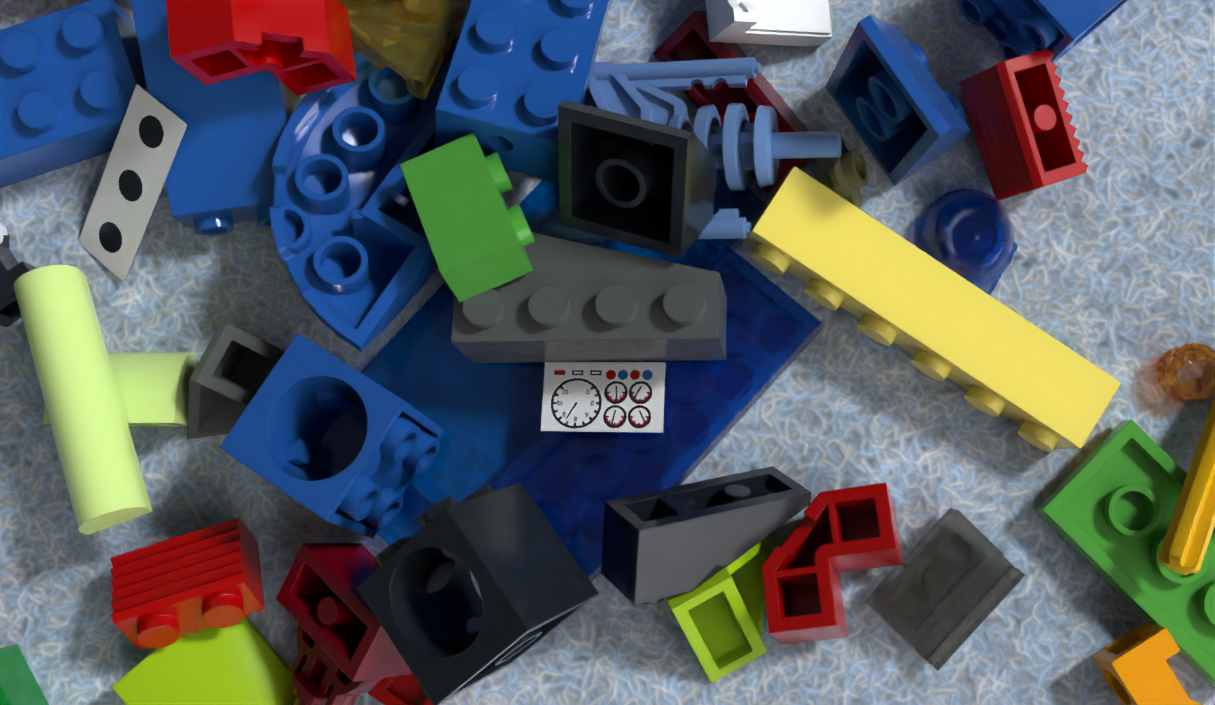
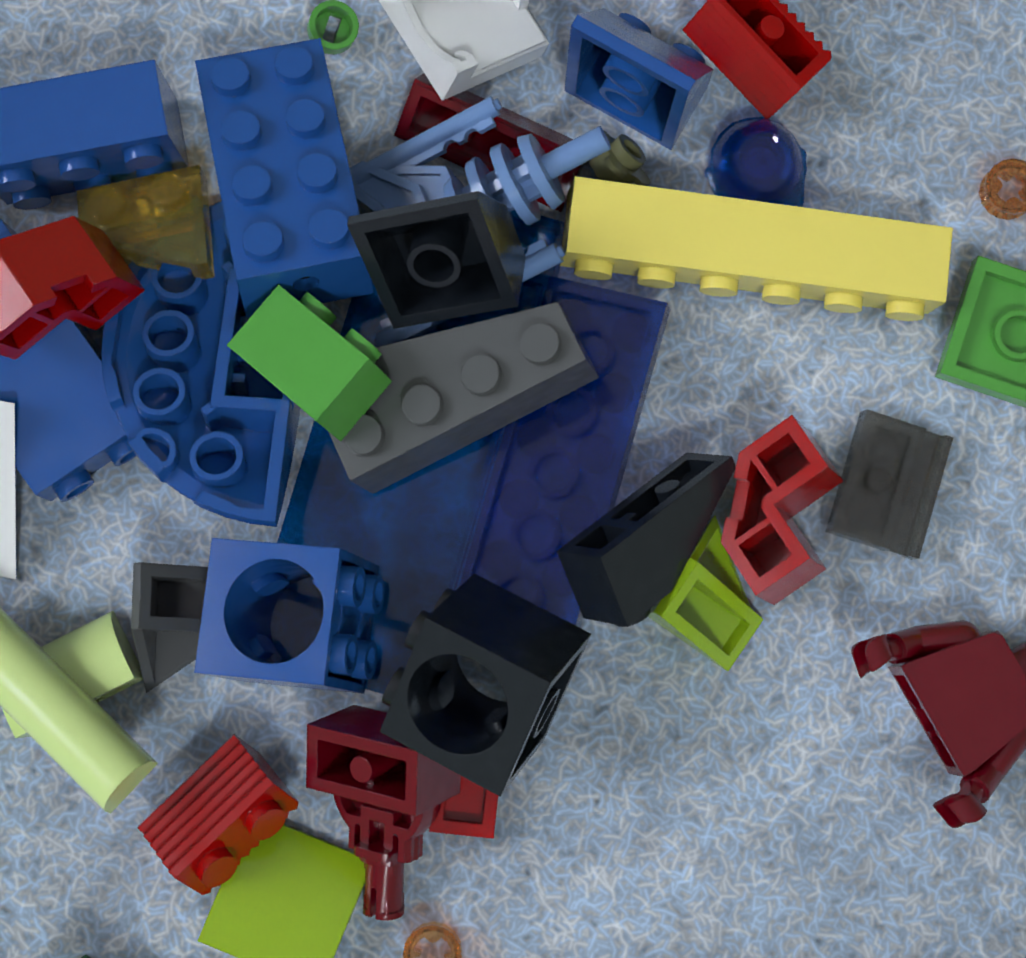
camera: 30 degrees left, 0 degrees up
white sticker [541,362,666,433] -> none

